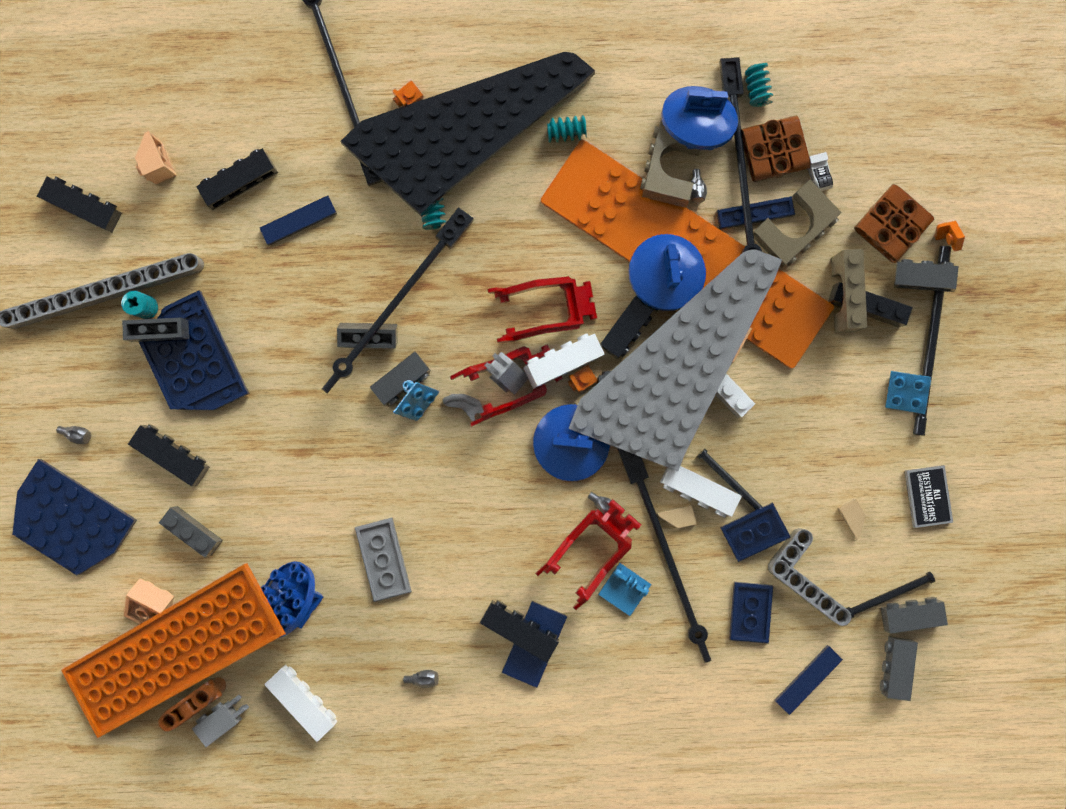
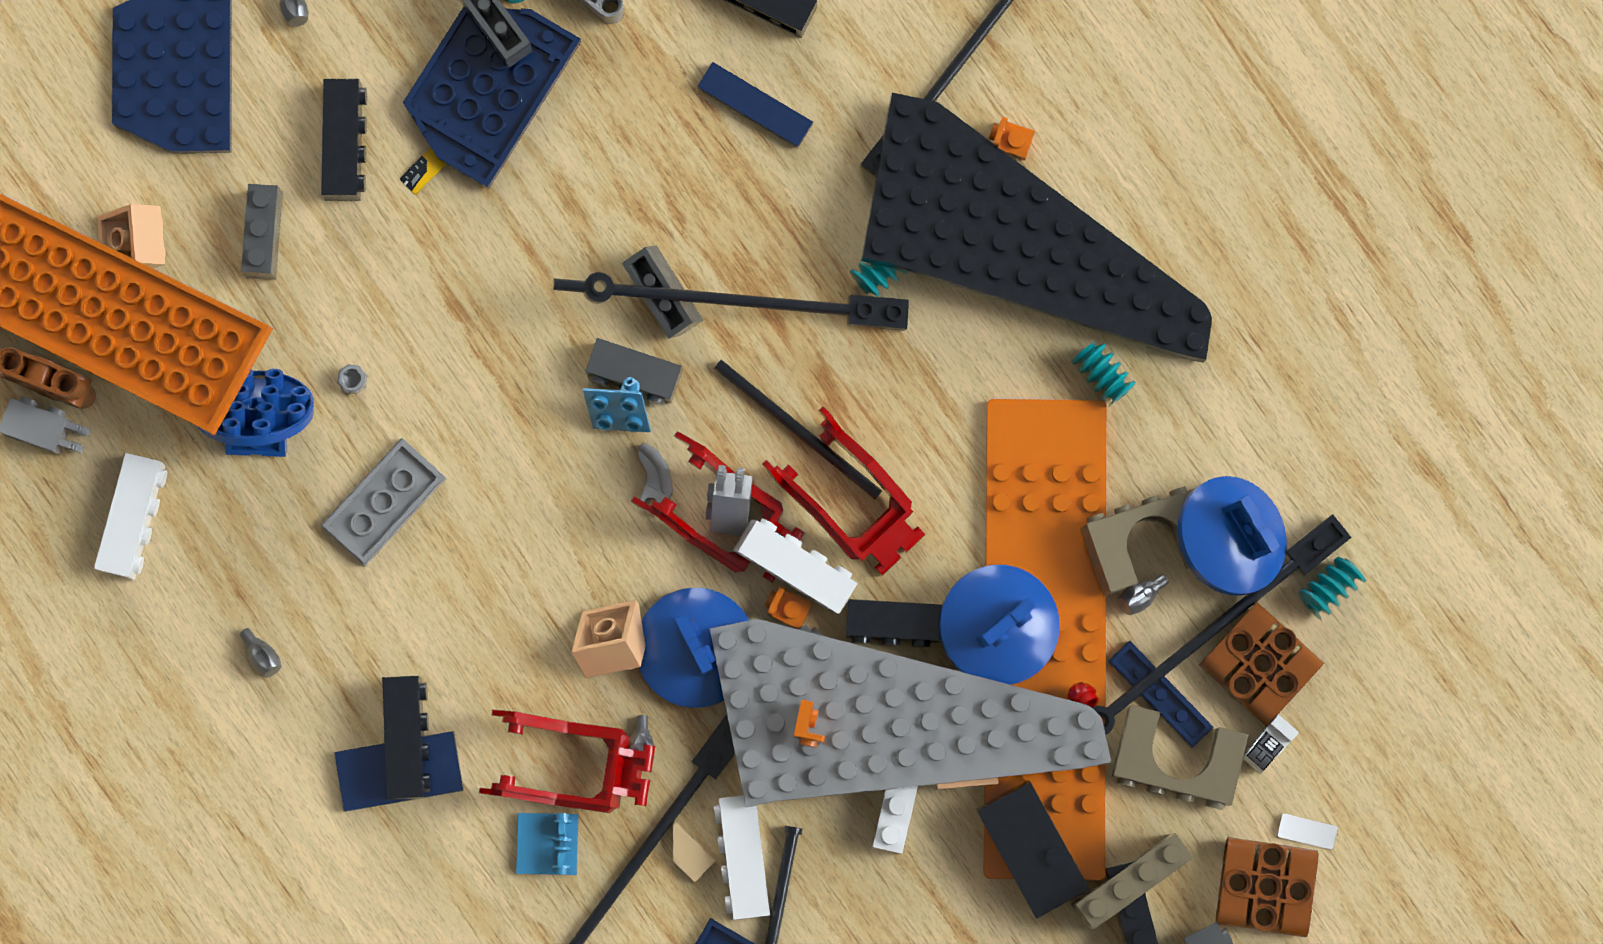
camera: 55 degrees right, 5 degrees down
none -> light grey tile [337,364,368,394]
none -> sticker [400,148,446,195]
none -> light nougat slope [571,600,646,678]
none -> black piece [714,359,882,500]
none -> orange bracket [794,699,826,748]
none -> black brick [976,780,1090,919]
none -> red plate [1067,682,1099,708]
none -> white sticker [1278,814,1338,850]

